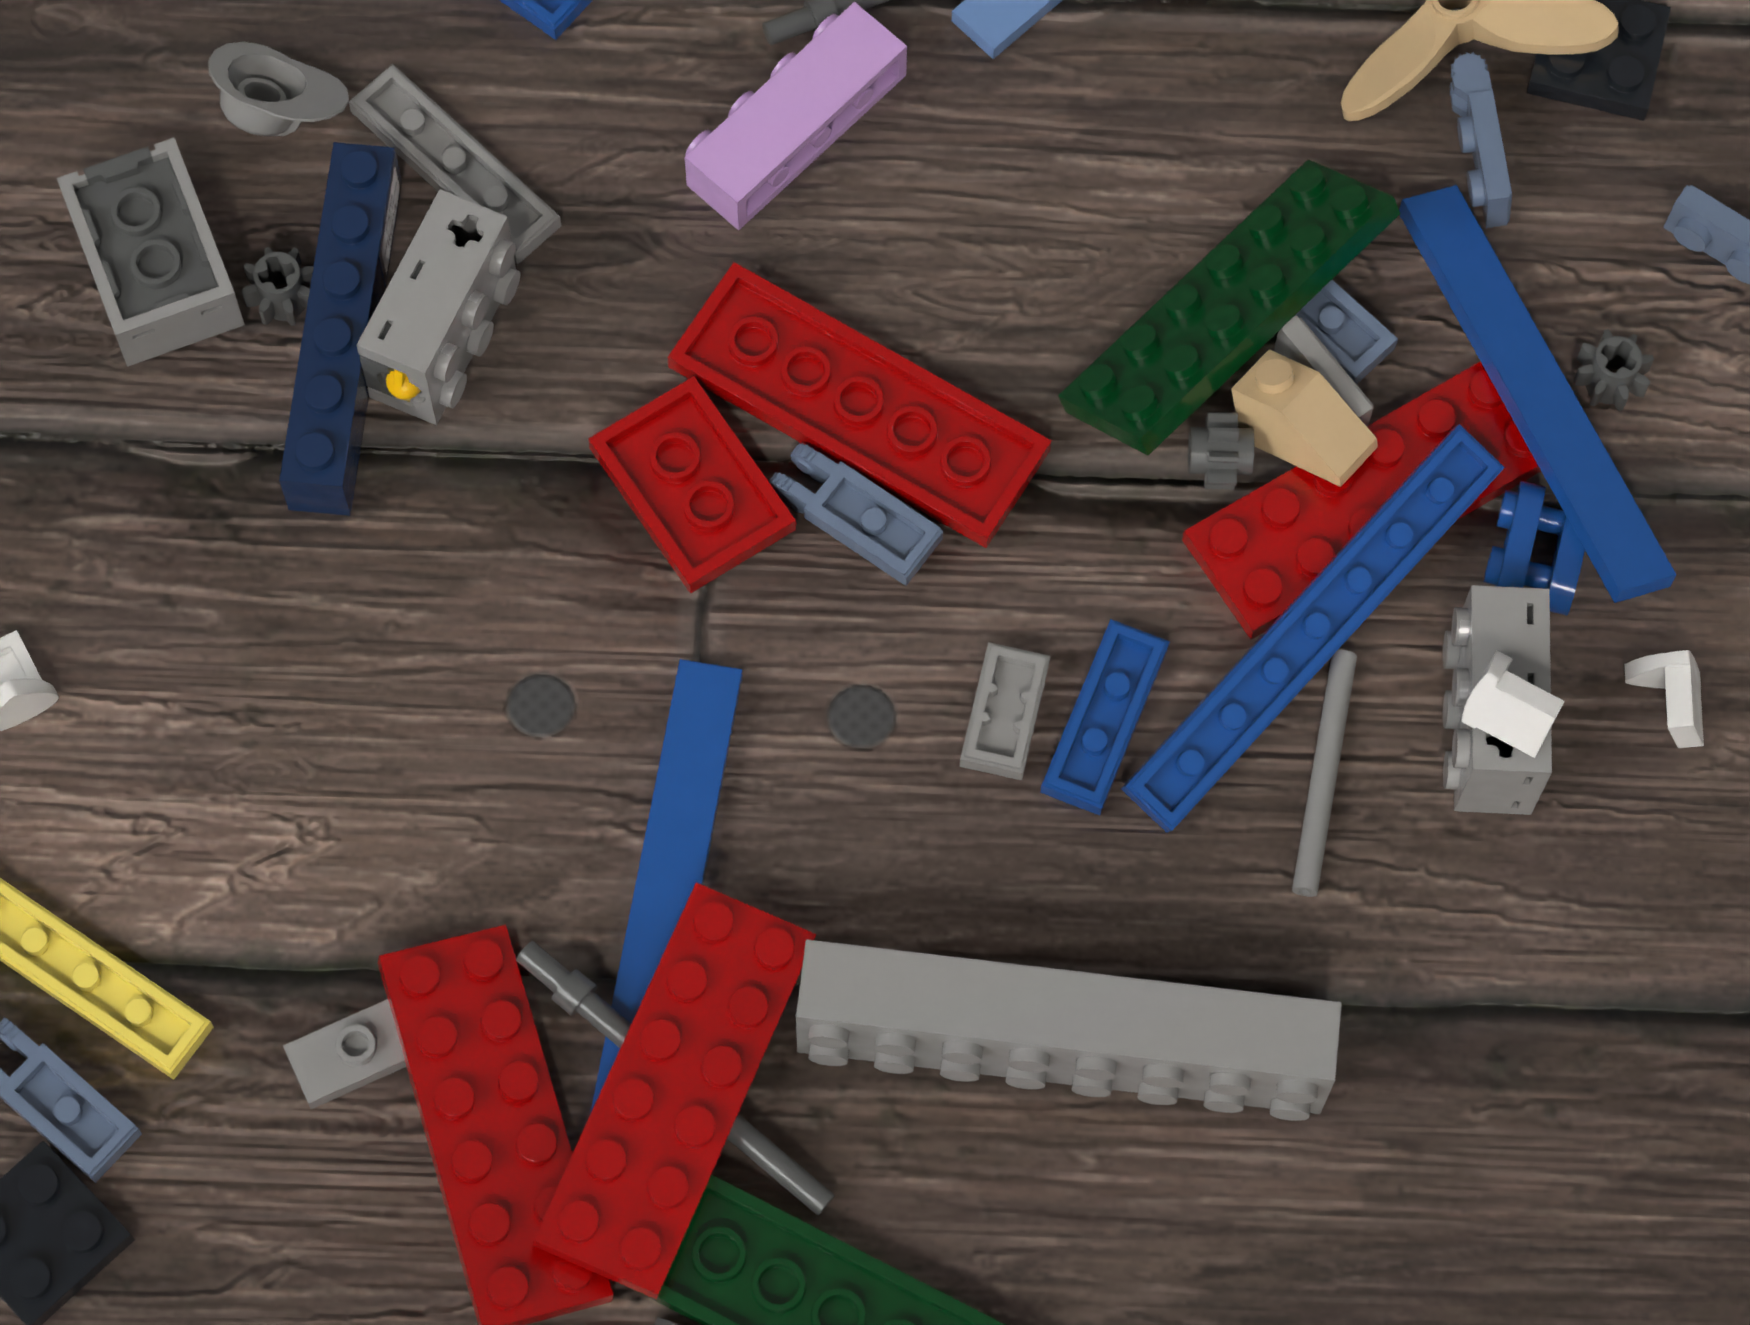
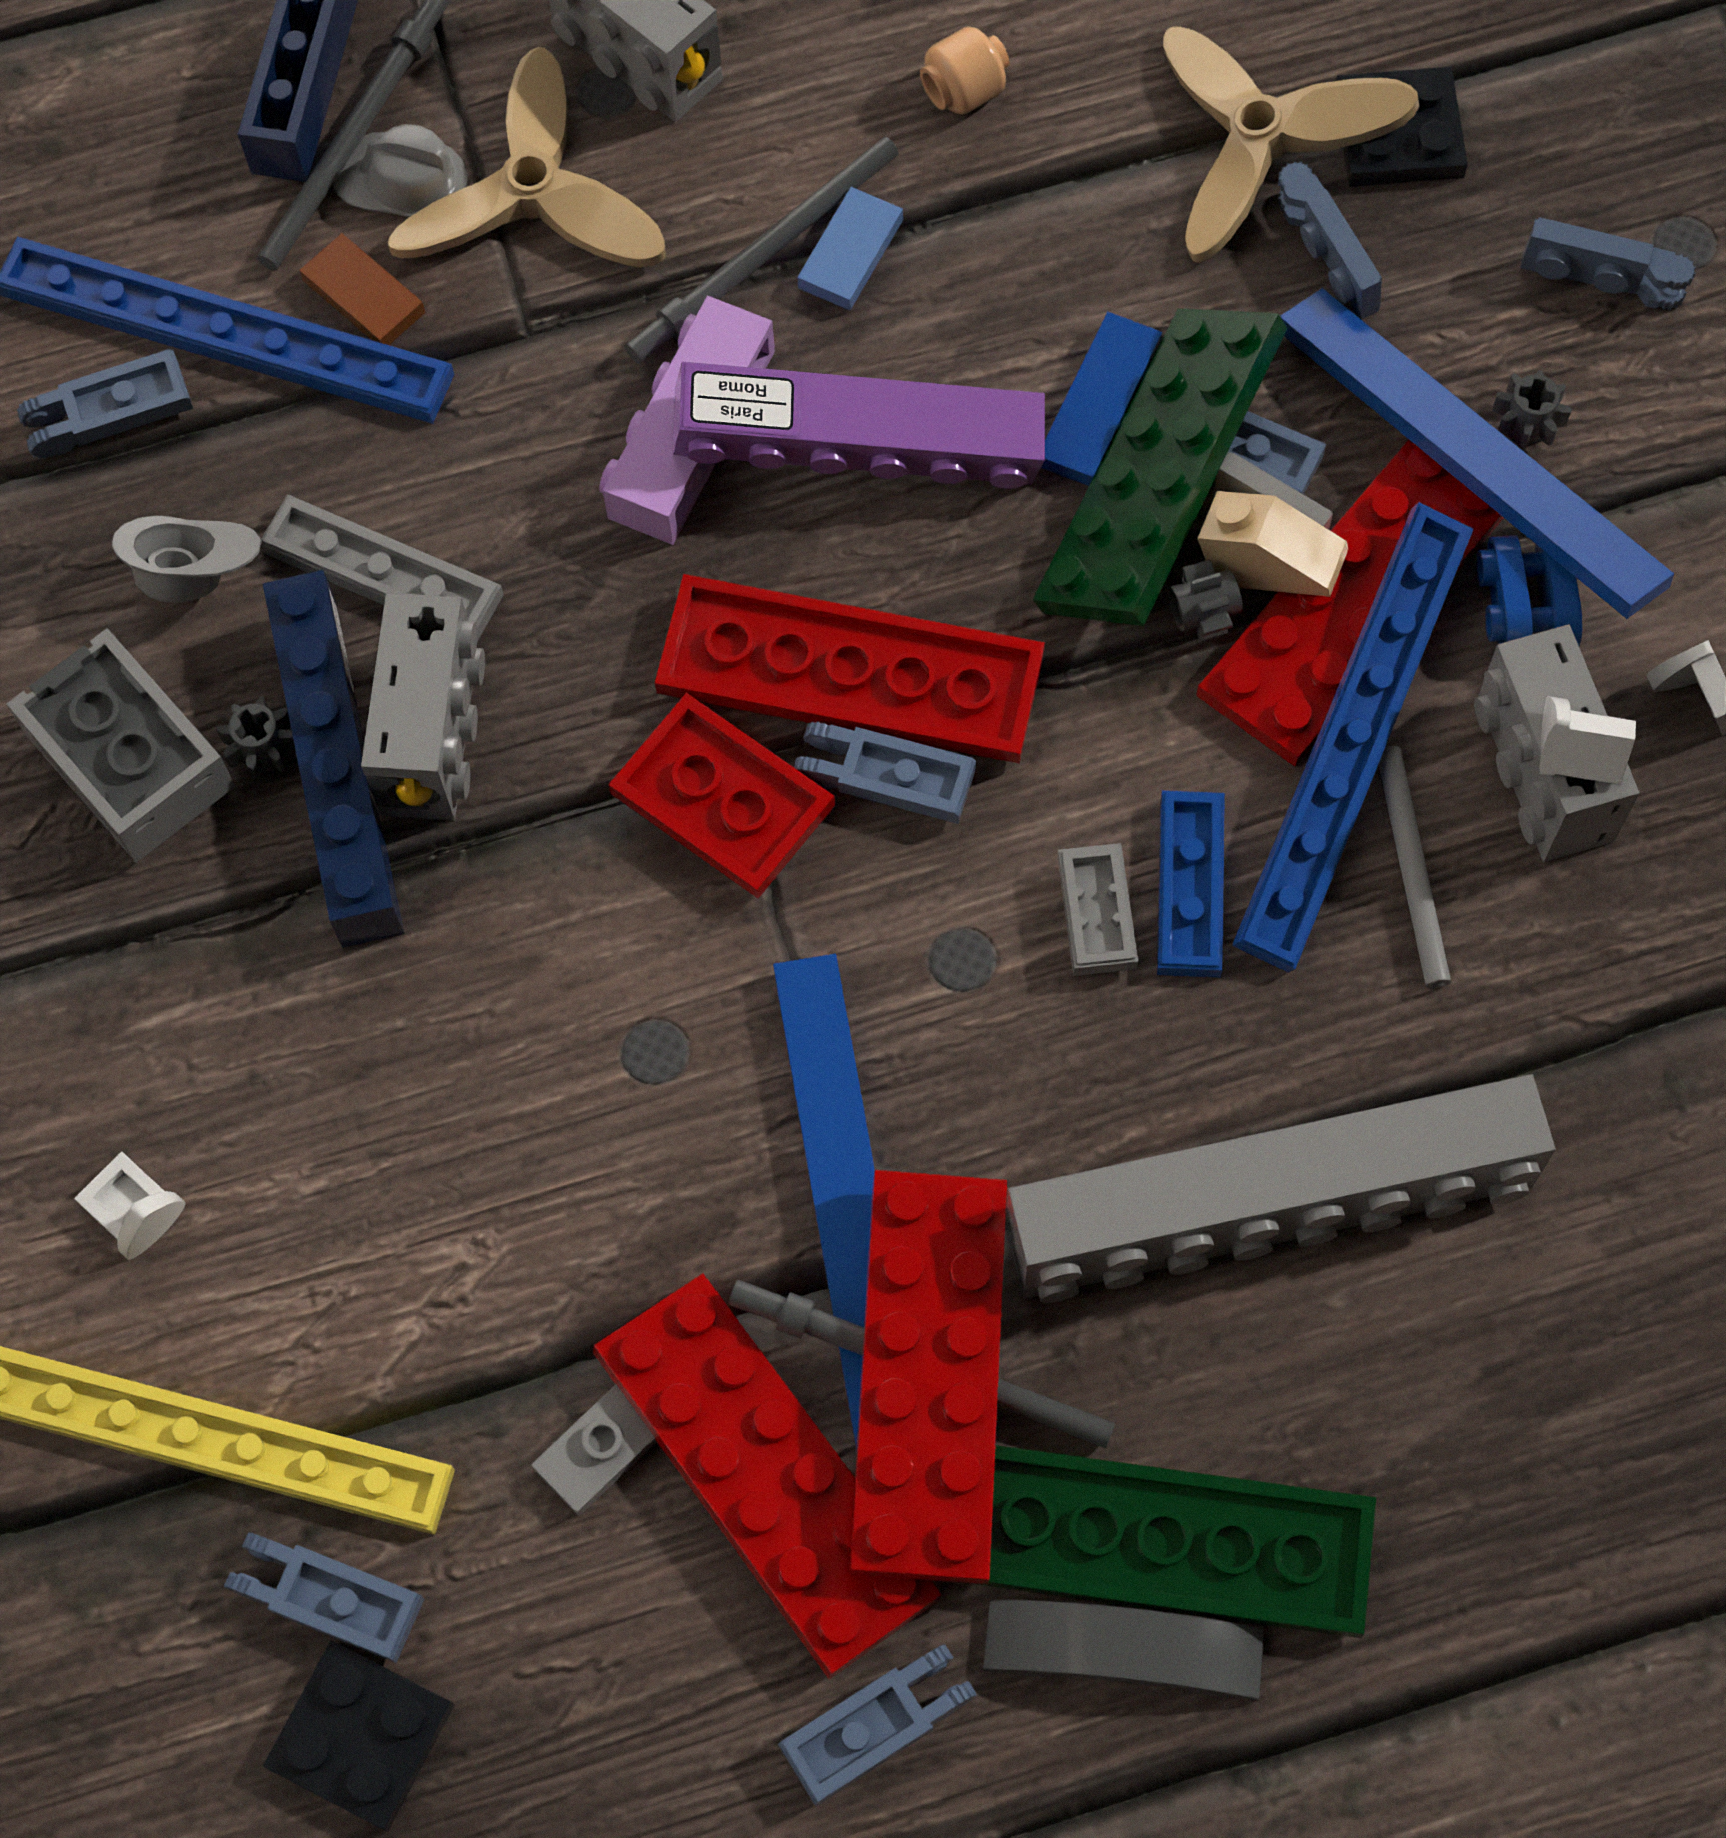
camera: 15 degrees left, 0 degrees up
none -> medium lavender brick [673,361,1045,489]
none -> blue tile [1041,311,1162,486]

